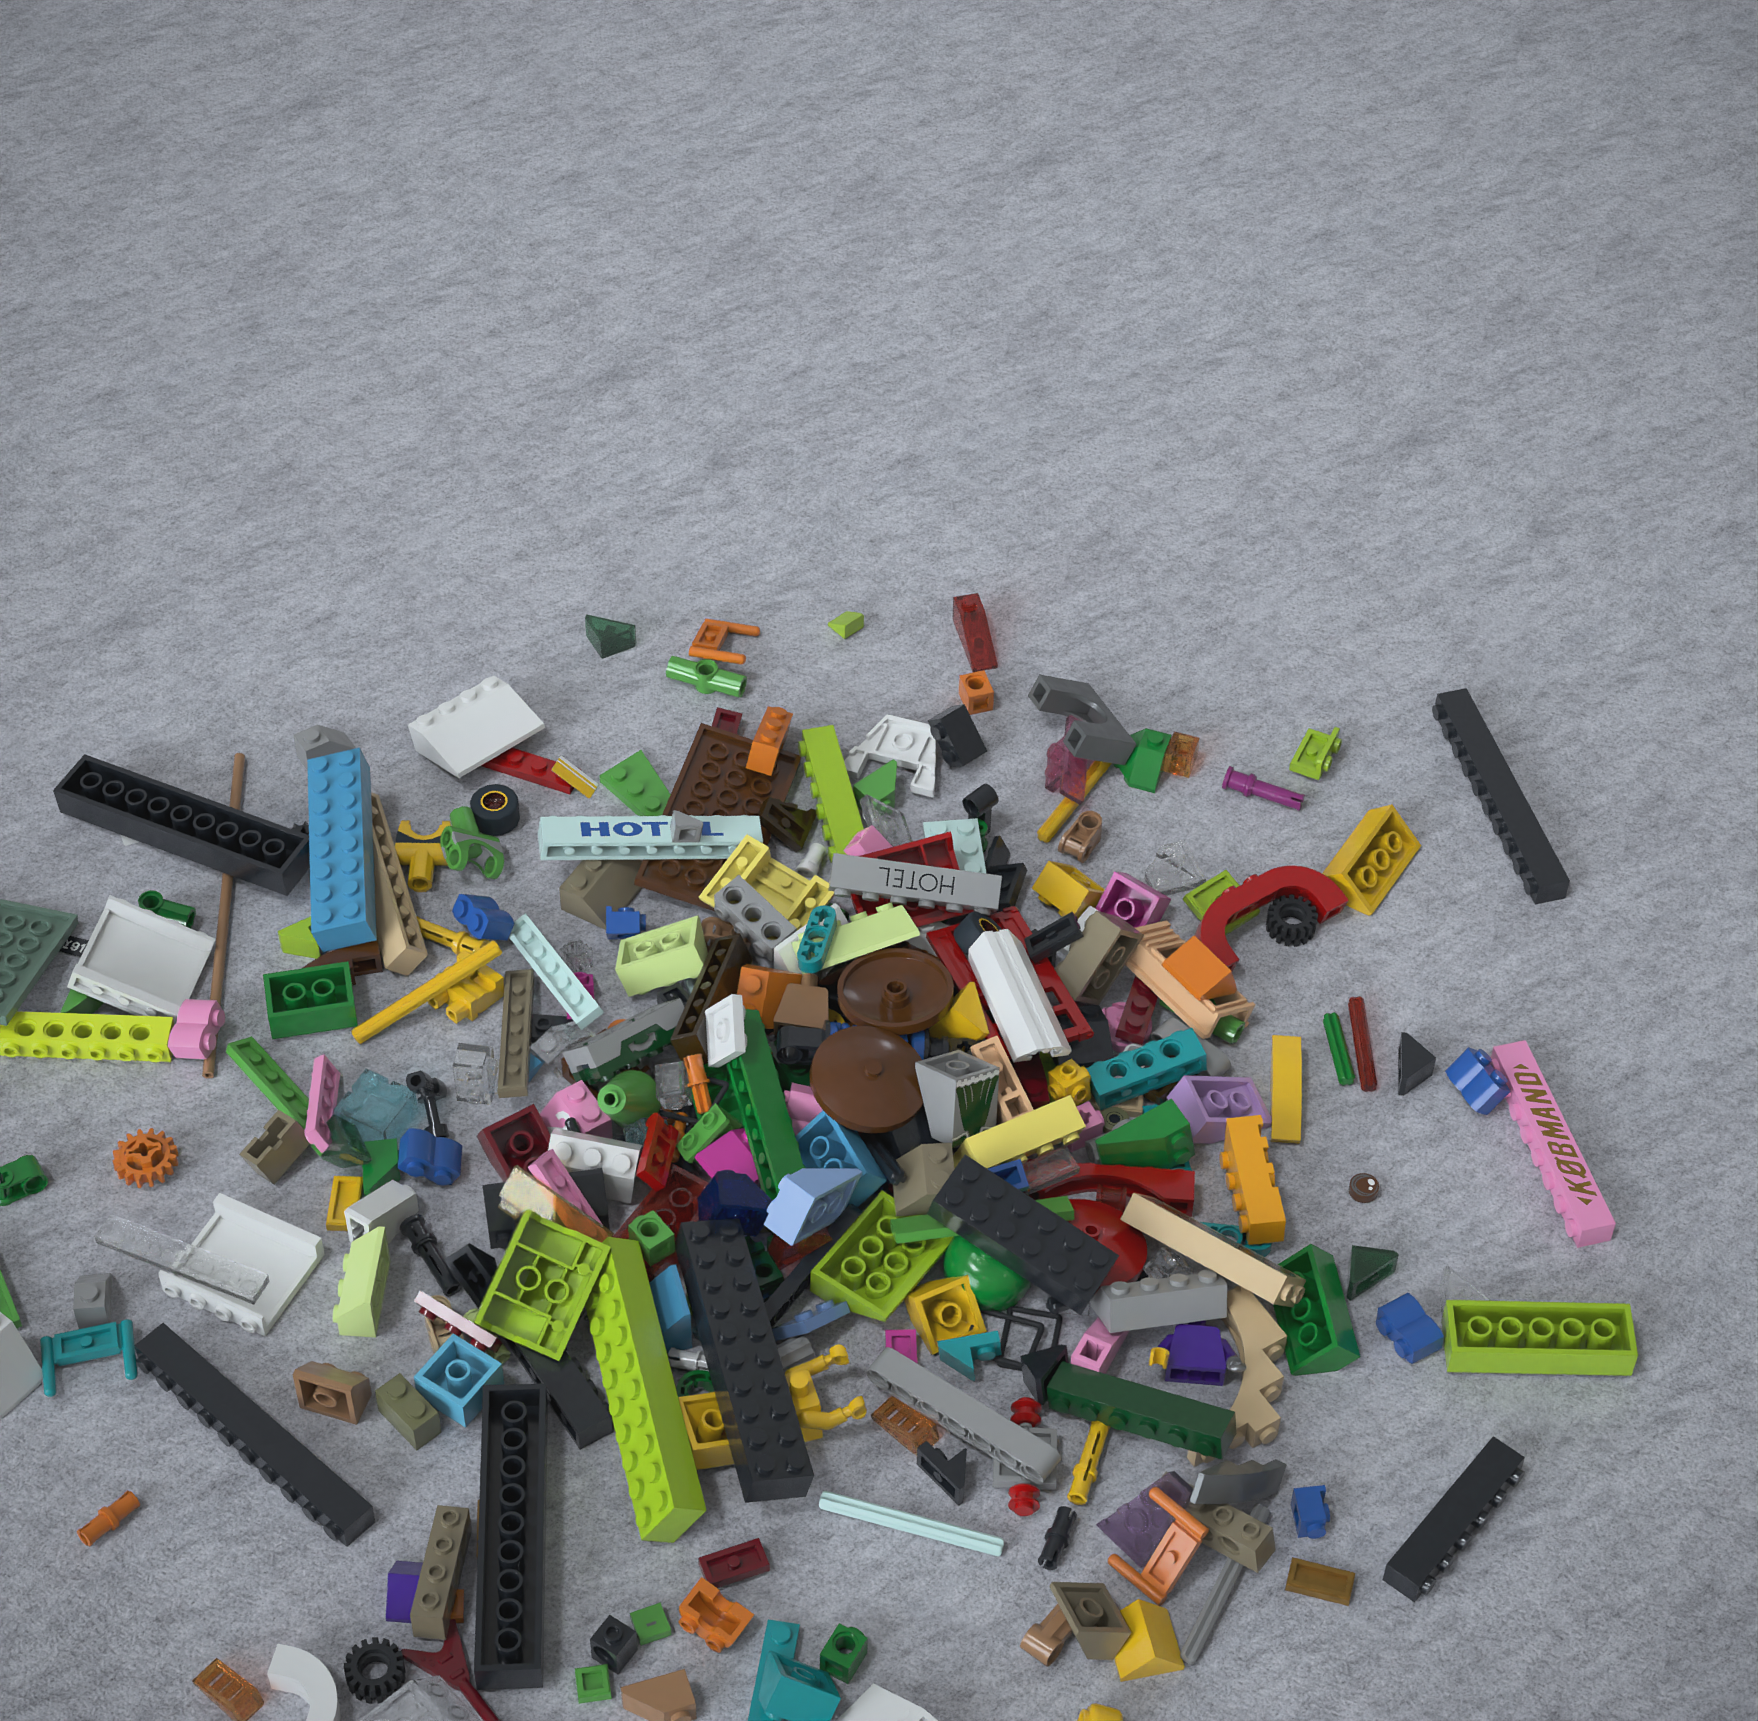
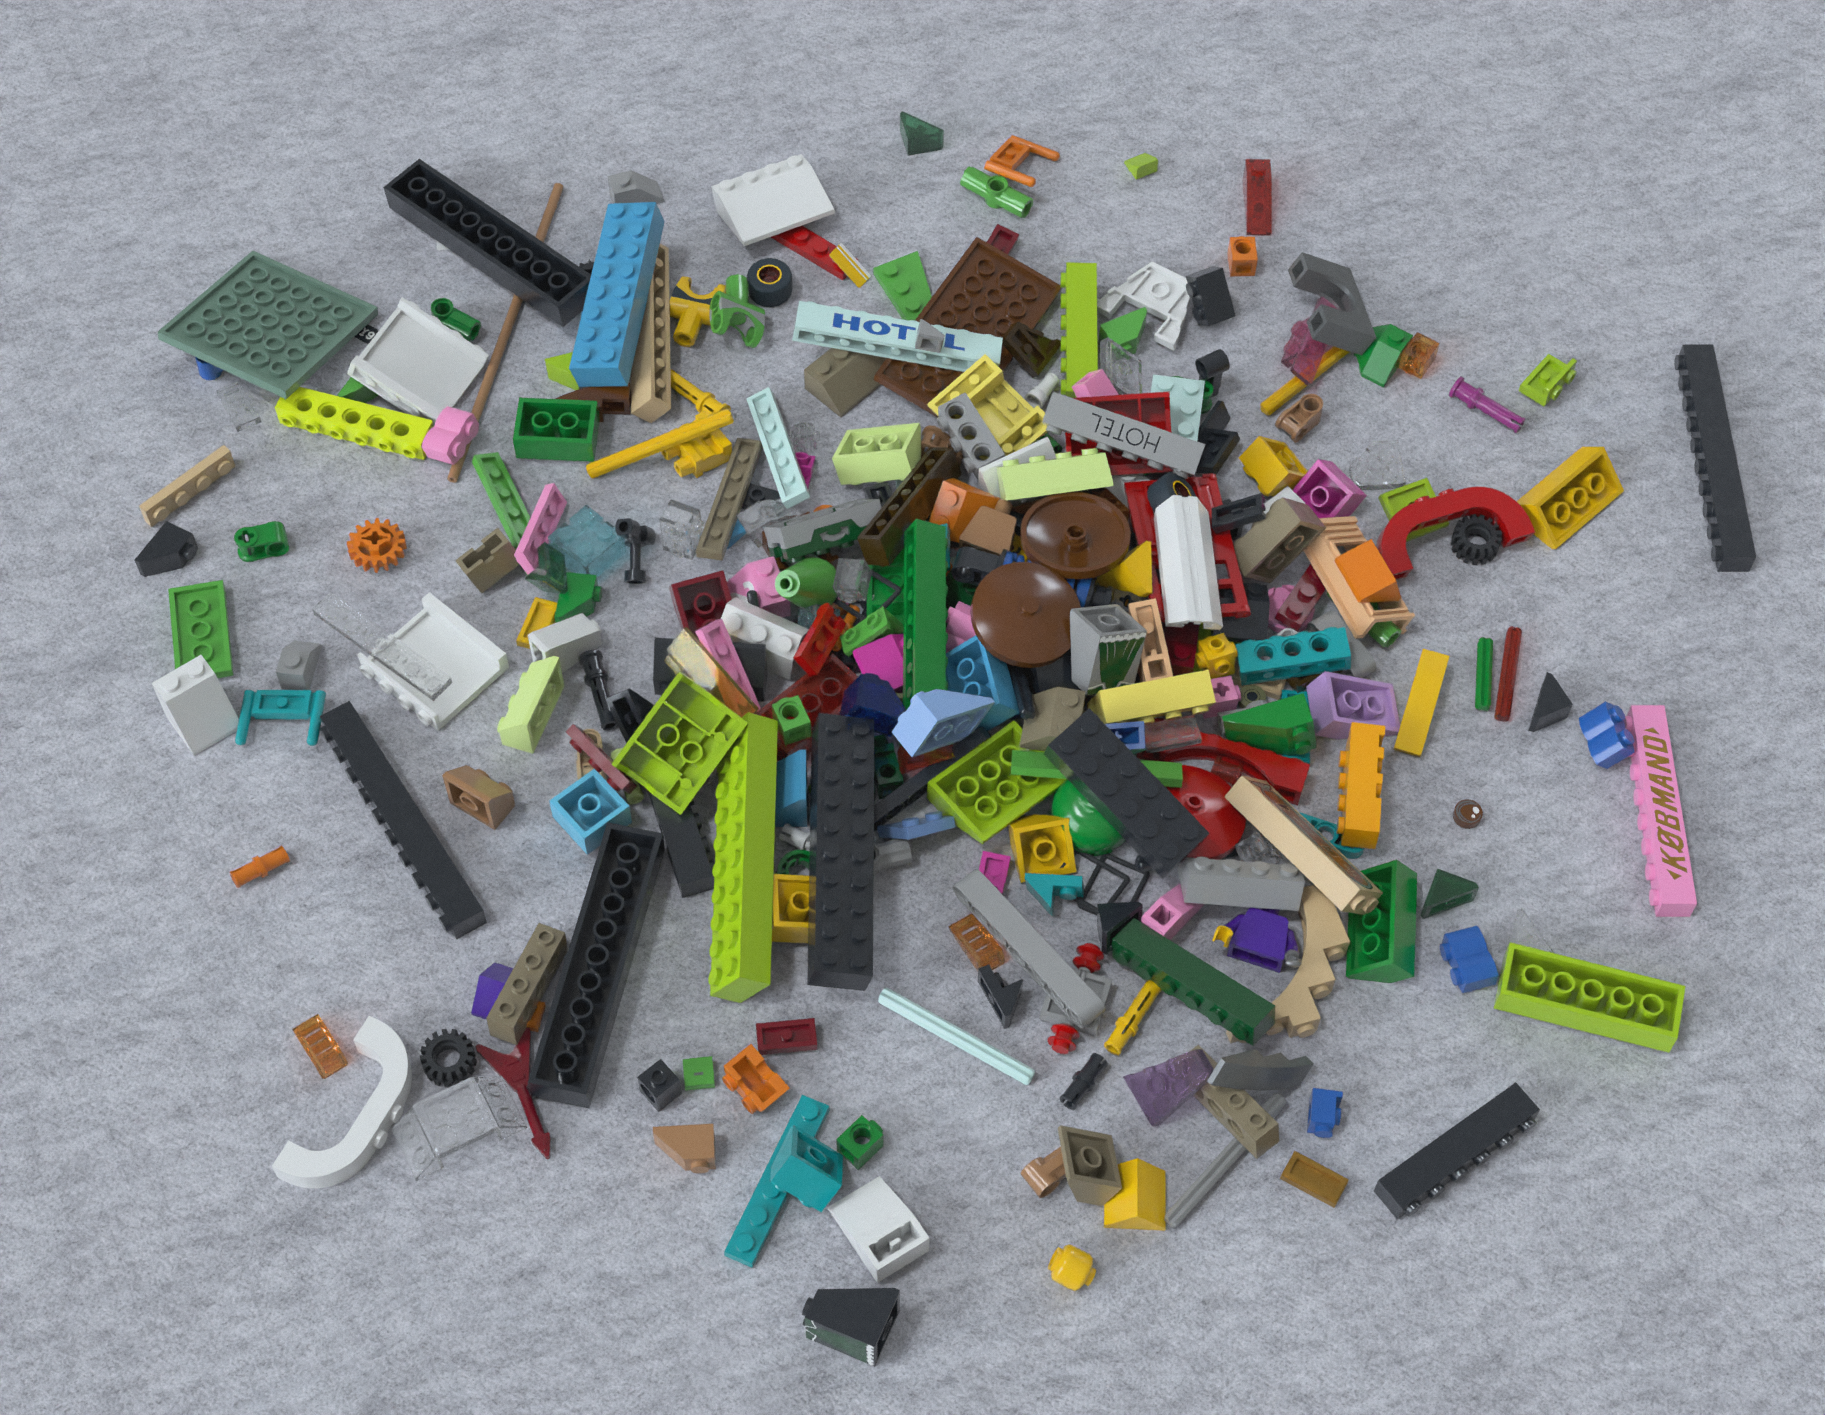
camera: 15 degrees right, 10 degrees up
olive brick [375,1373,442,1451] -> none
blue brick [398,1128,463,1186] -> none
blue brick [452,894,515,941] -> none
bright green tile [575,1664,612,1704] -> none
blue brick [606,906,646,940] -> none
orange axle [683,1054,712,1114] -> none
white plate [705,994,747,1068] -> none
orange arch [746,706,793,776] -> none
yellow torso [784,1344,867,1442] -> none
teal beam [797,905,837,973] -> none
orange plate [1108,1487,1209,1606] -> none

